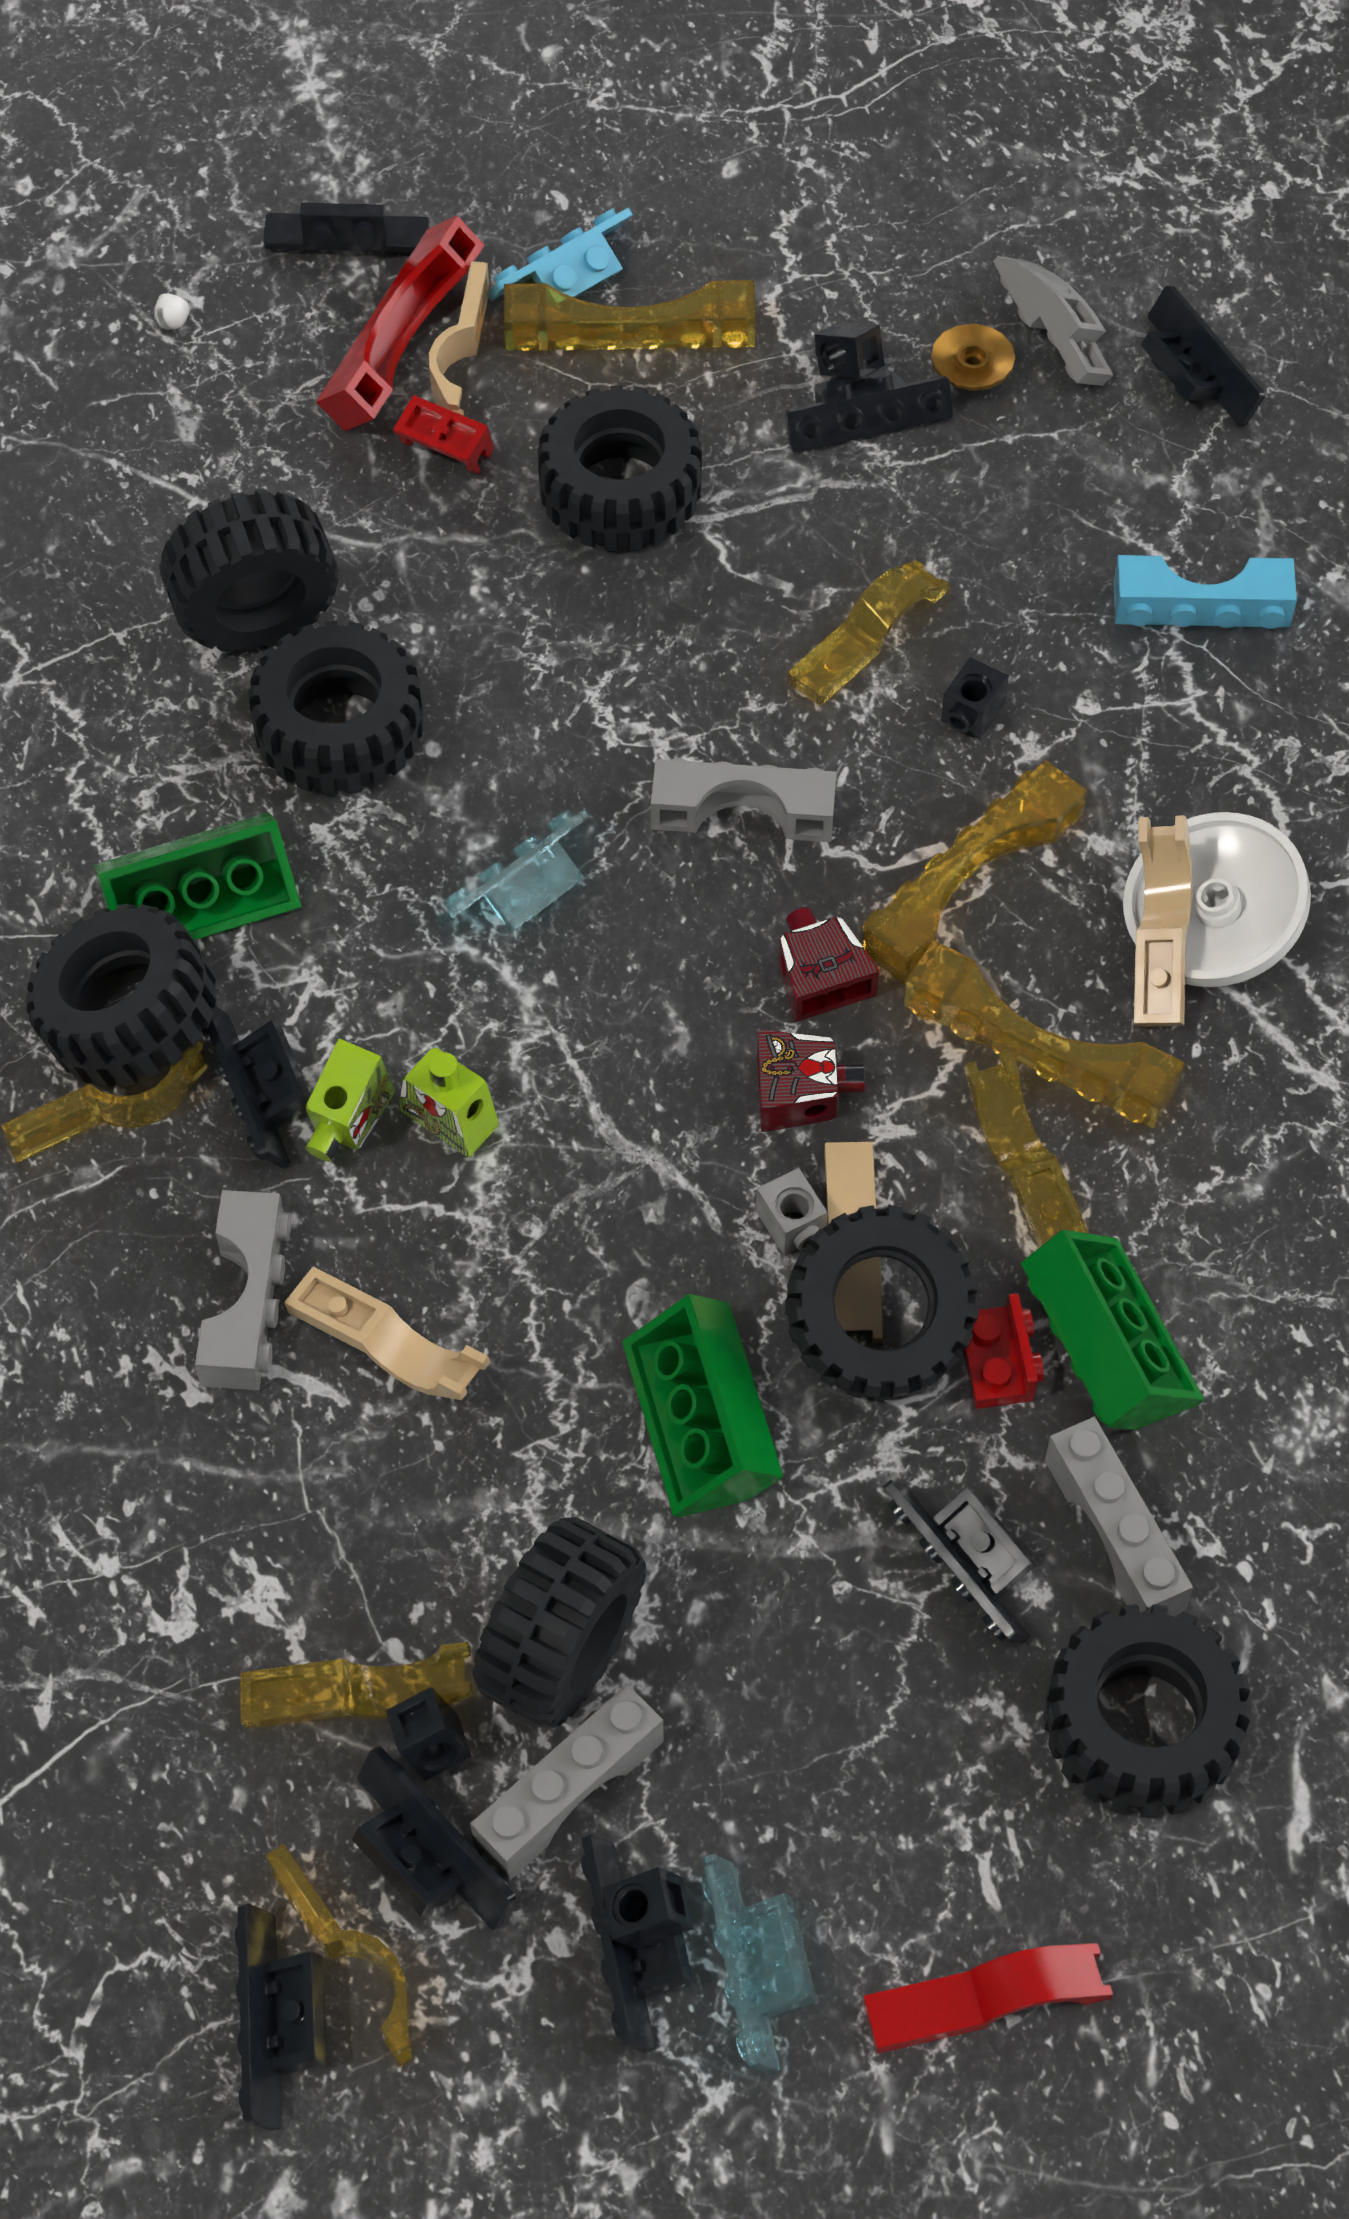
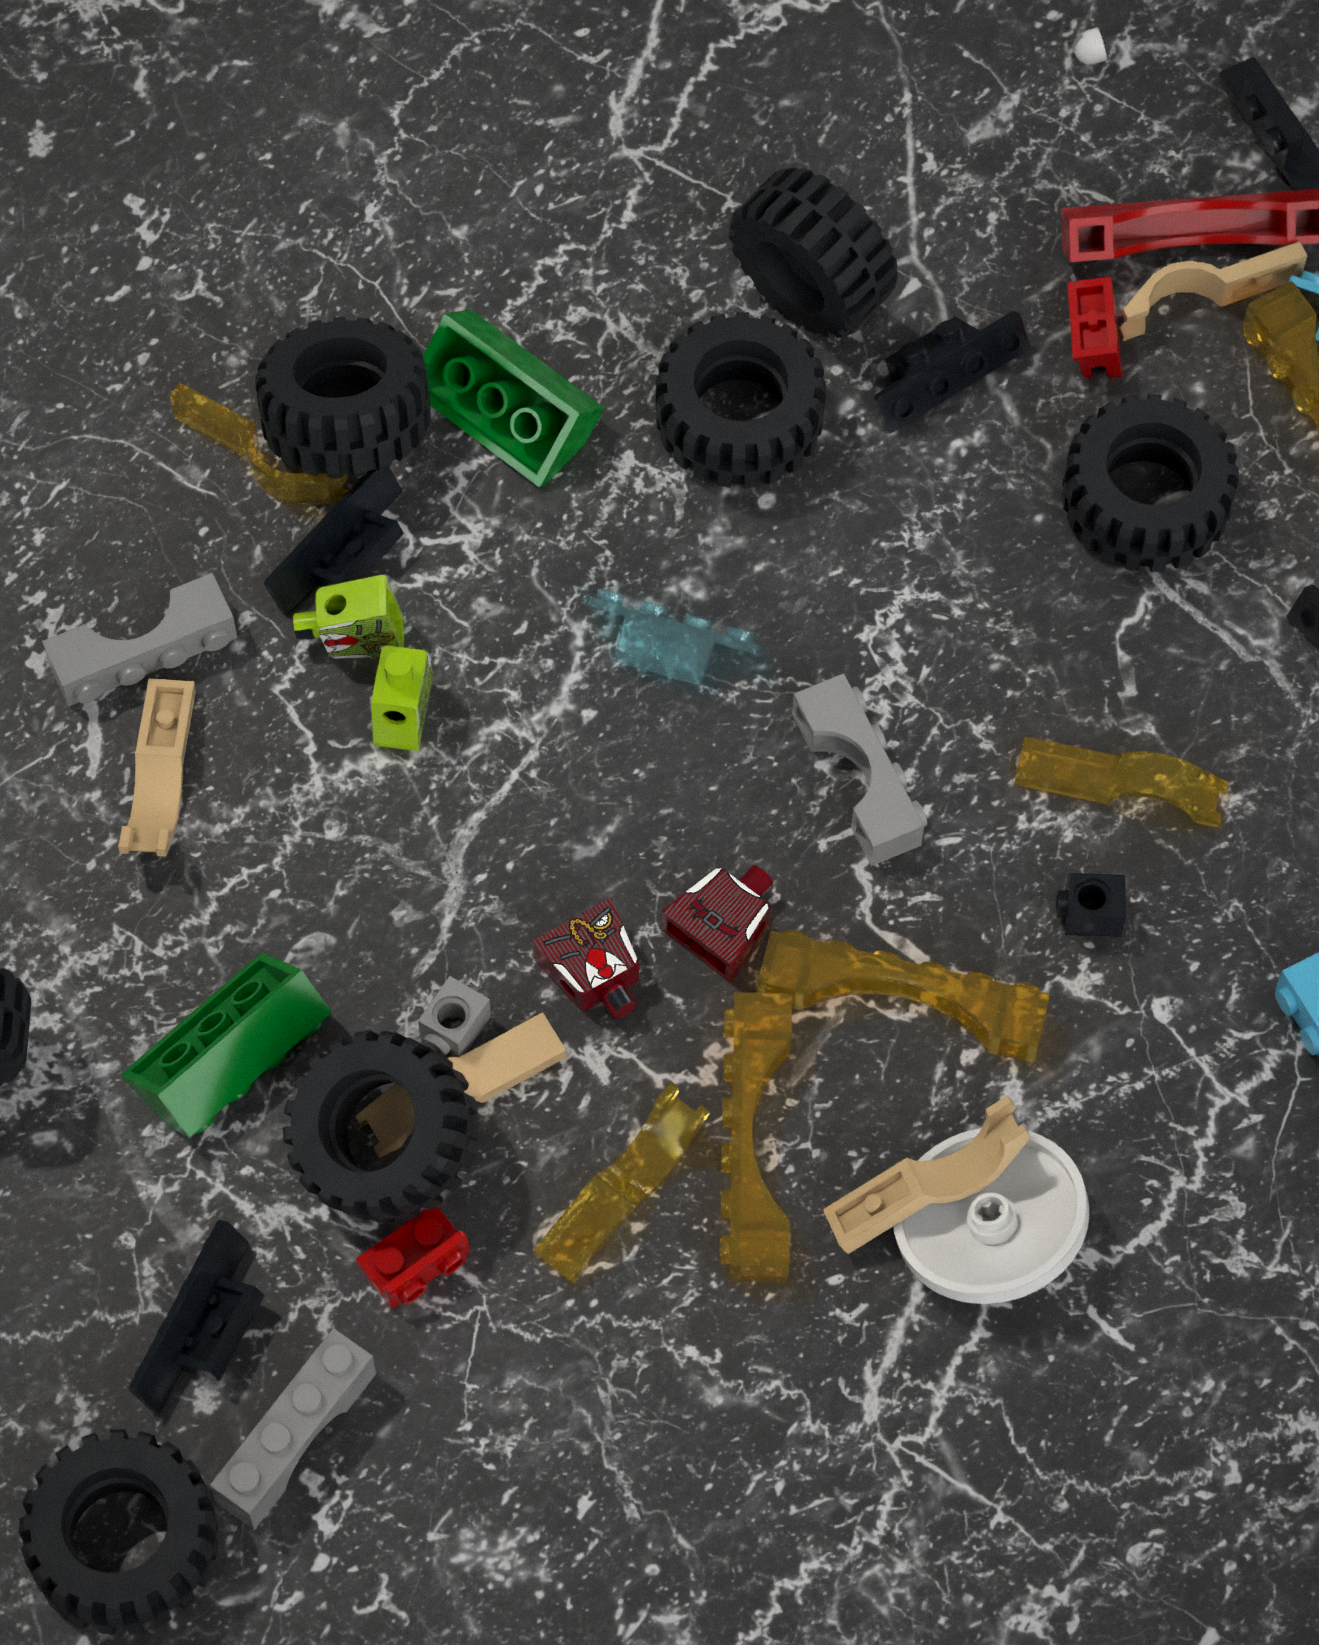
camera: 60 degrees right, 5 degrees up
green slope [1021,1229,1205,1430] -> none
none -> black bracket [874,311,1030,433]

